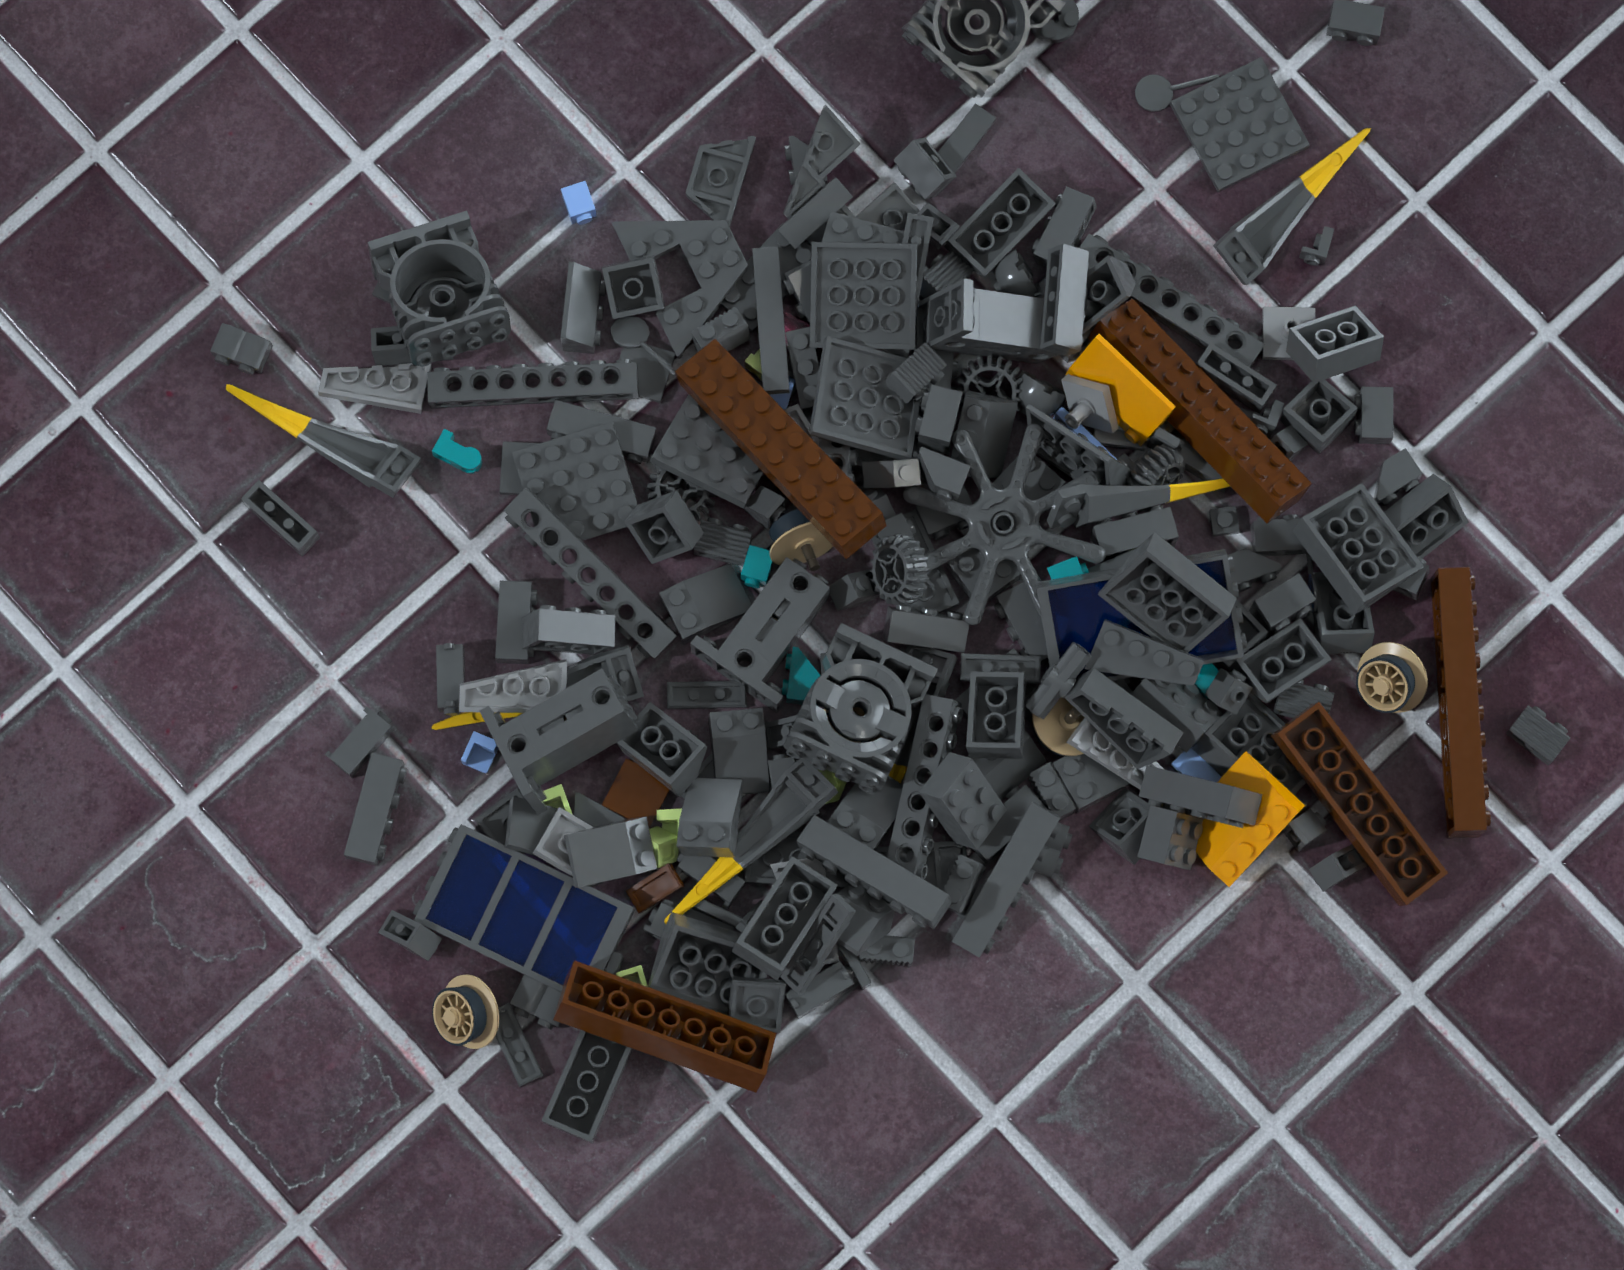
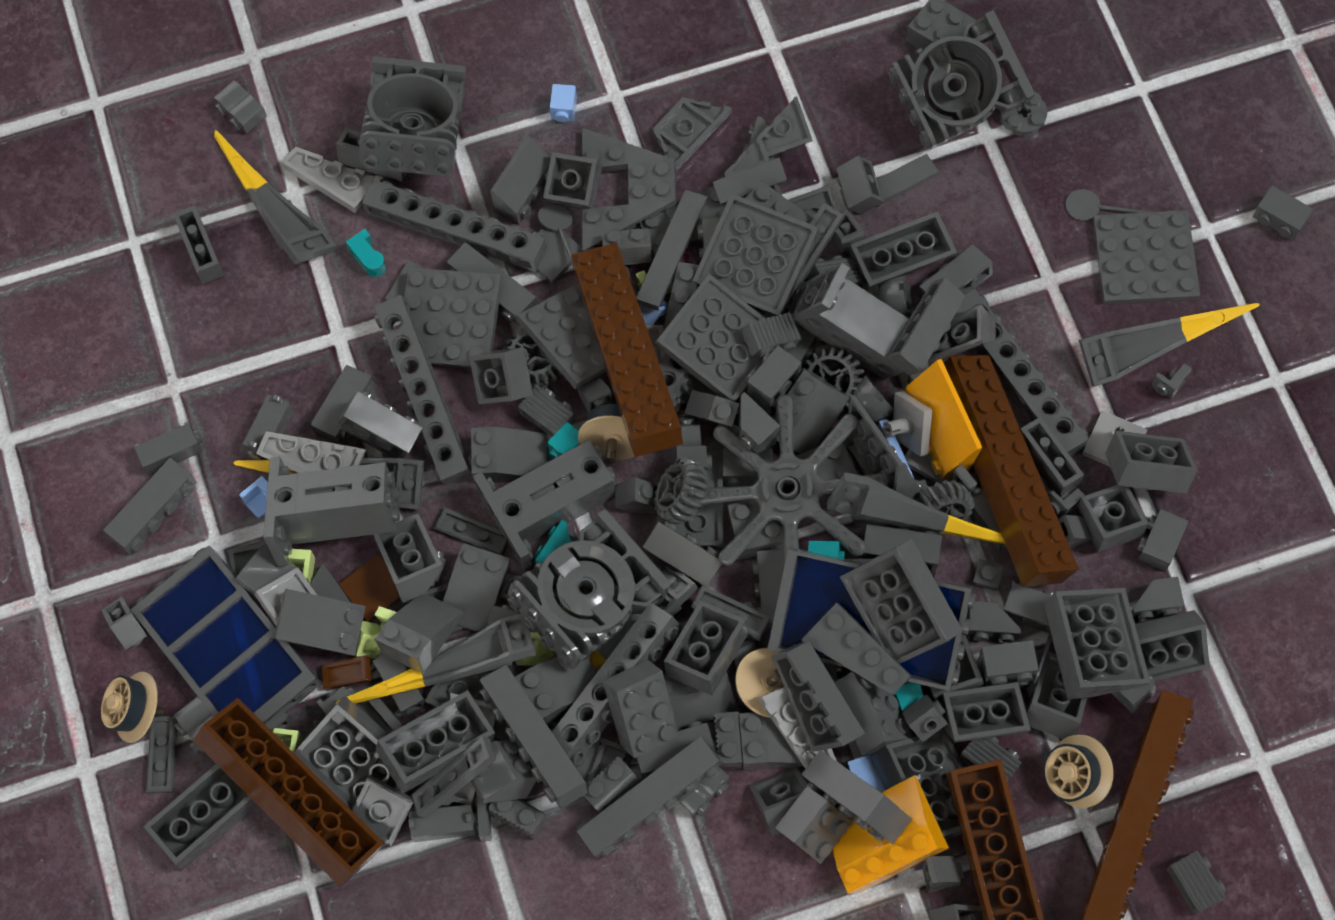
camera: 30 degrees right, 10 degrees down
dark grey piece [1025,642,1092,719] -> none

